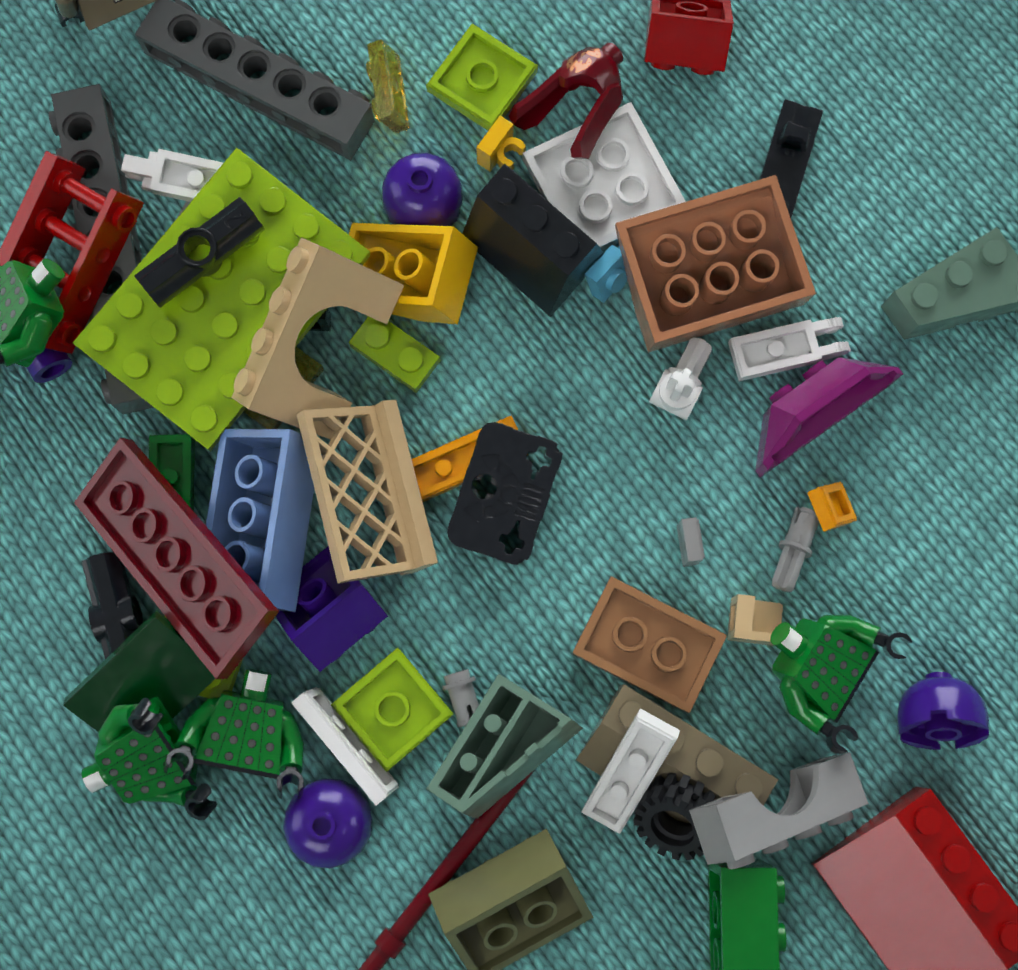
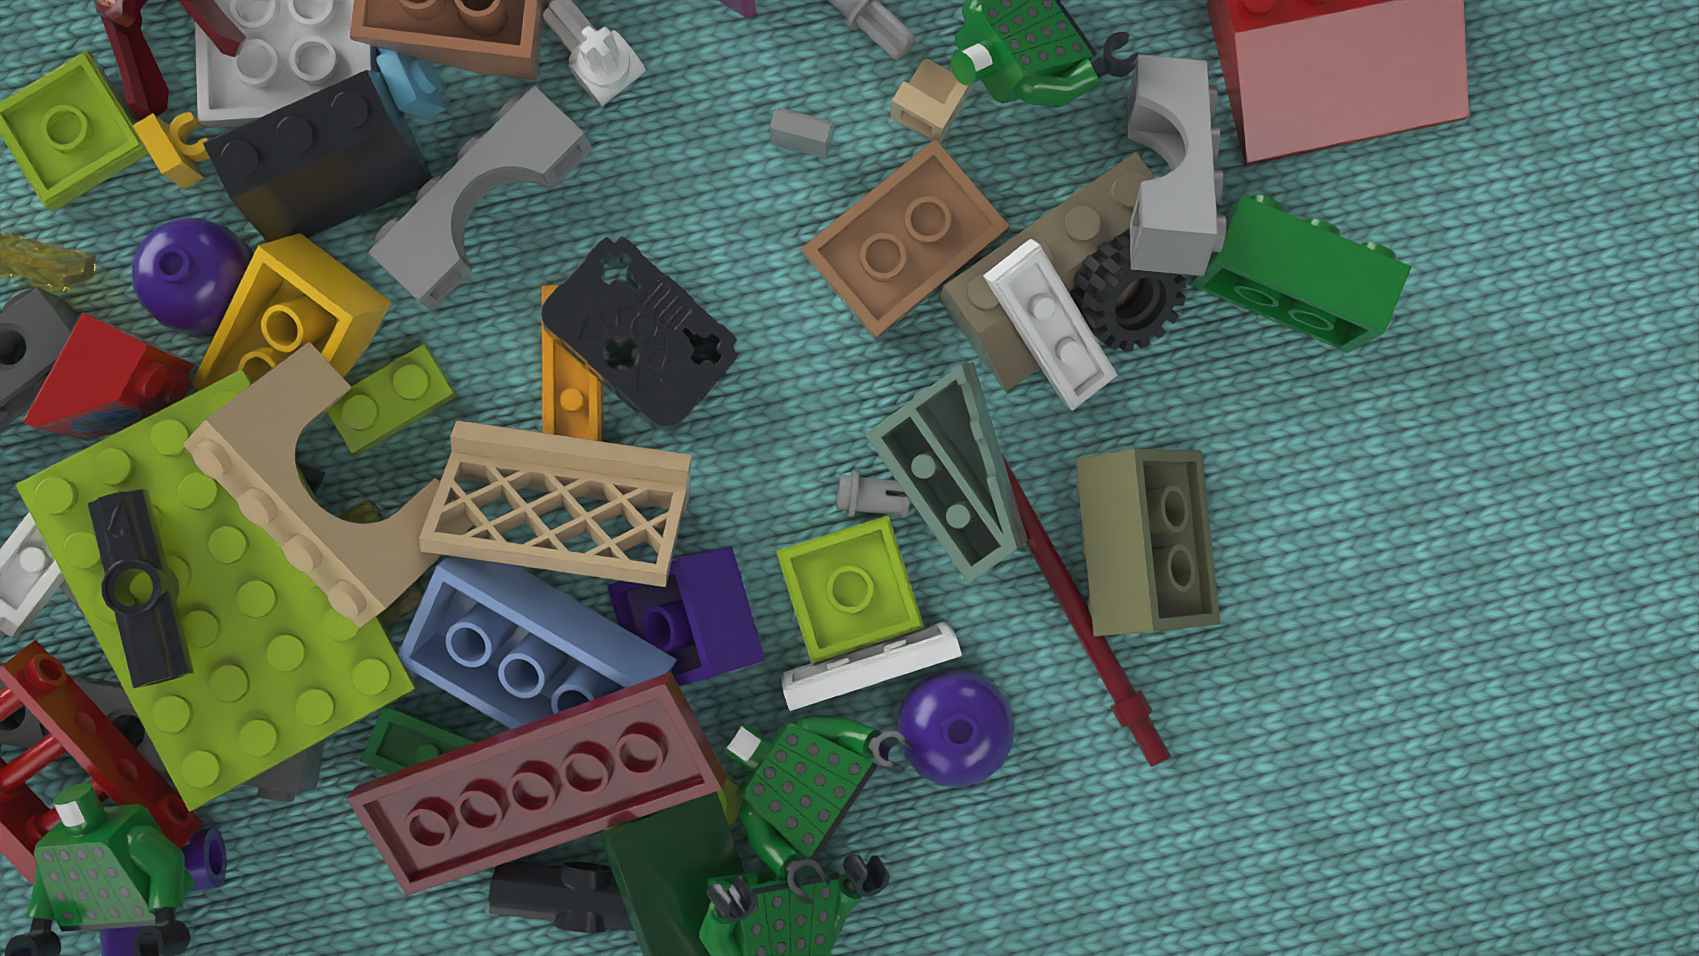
camera: 70 degrees left, 5 degrees up
none -> red slope [23,313,194,441]
none -> light grey arch [368,85,593,312]

